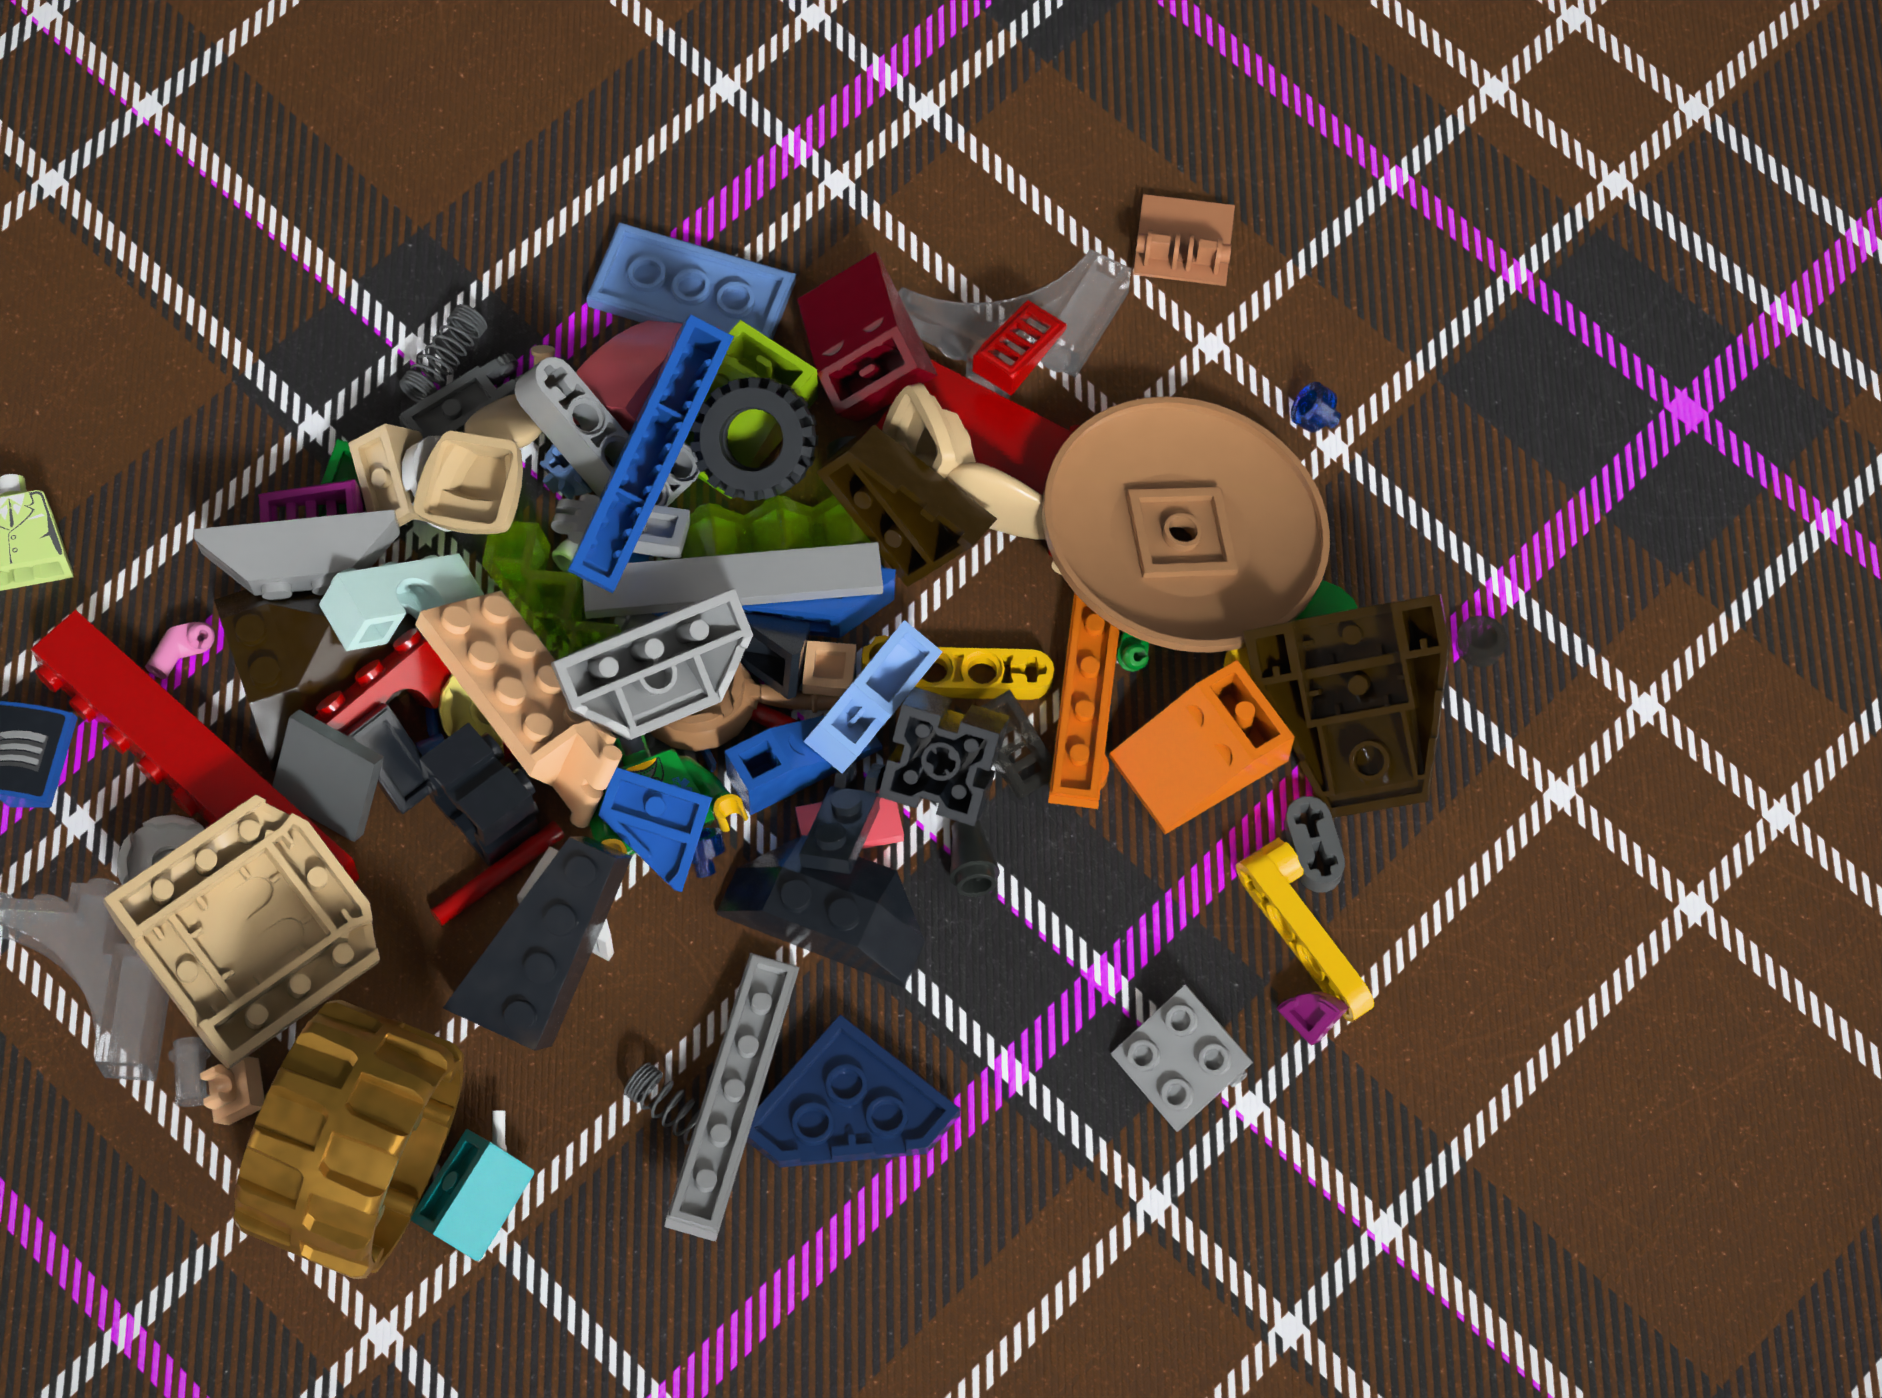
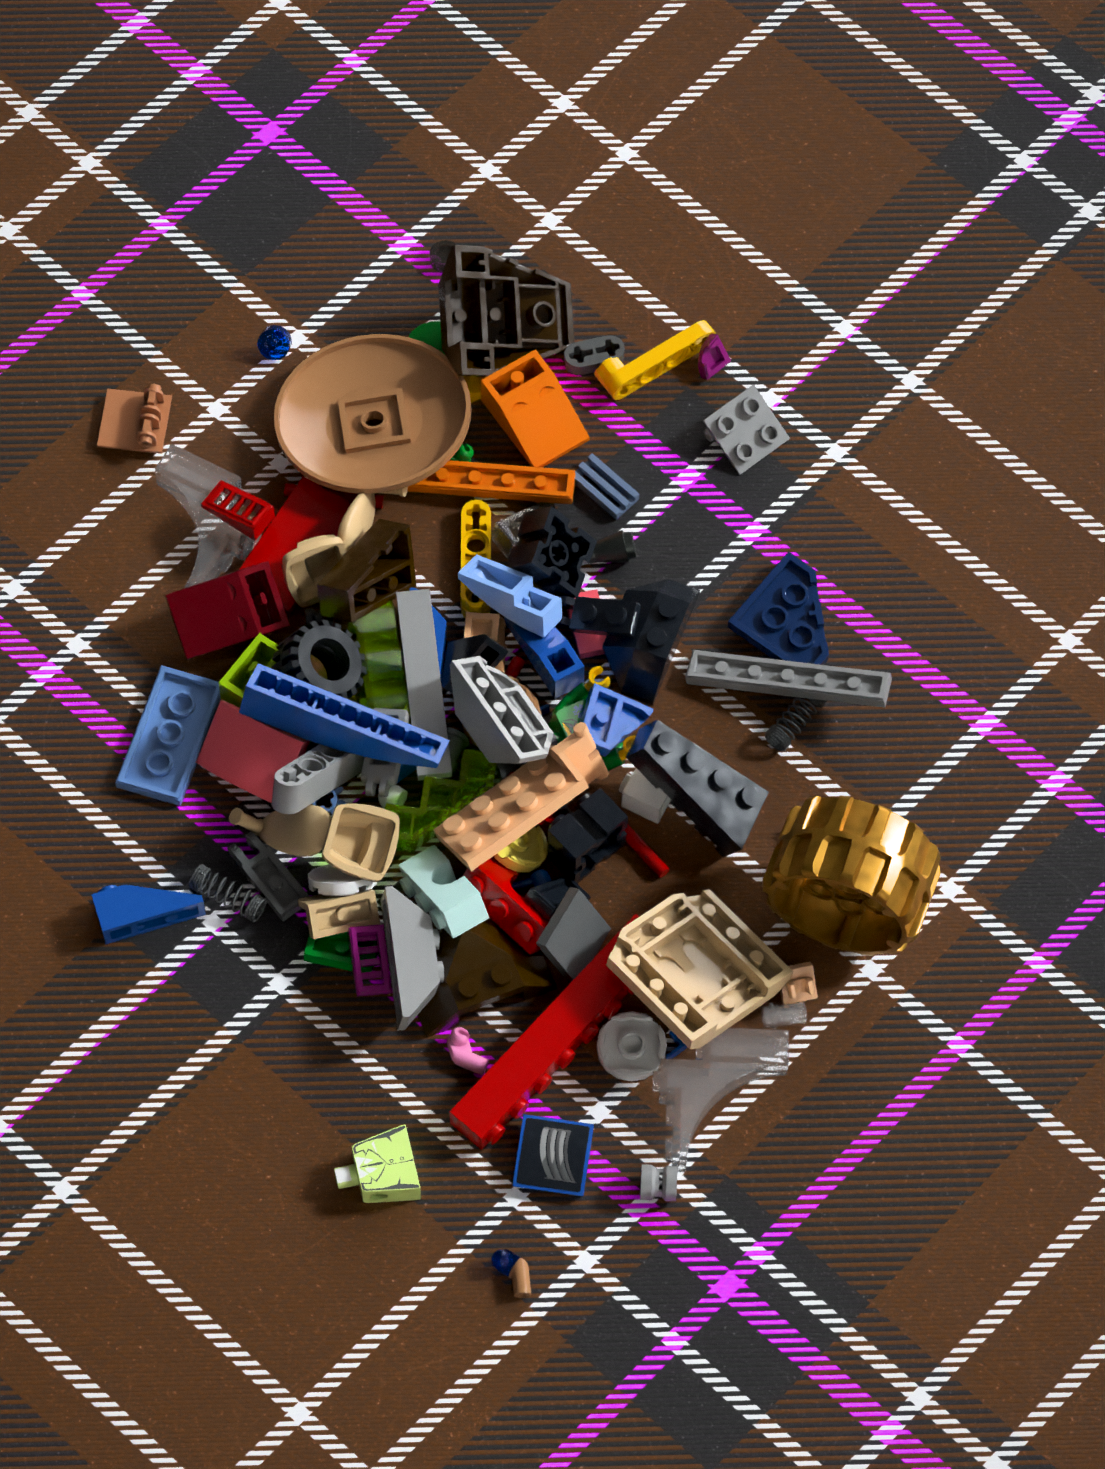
camera: 90 degrees left, 0 degrees up
none -> blue slope [91,885,206,944]
none -> sand blue tile [575,453,640,520]

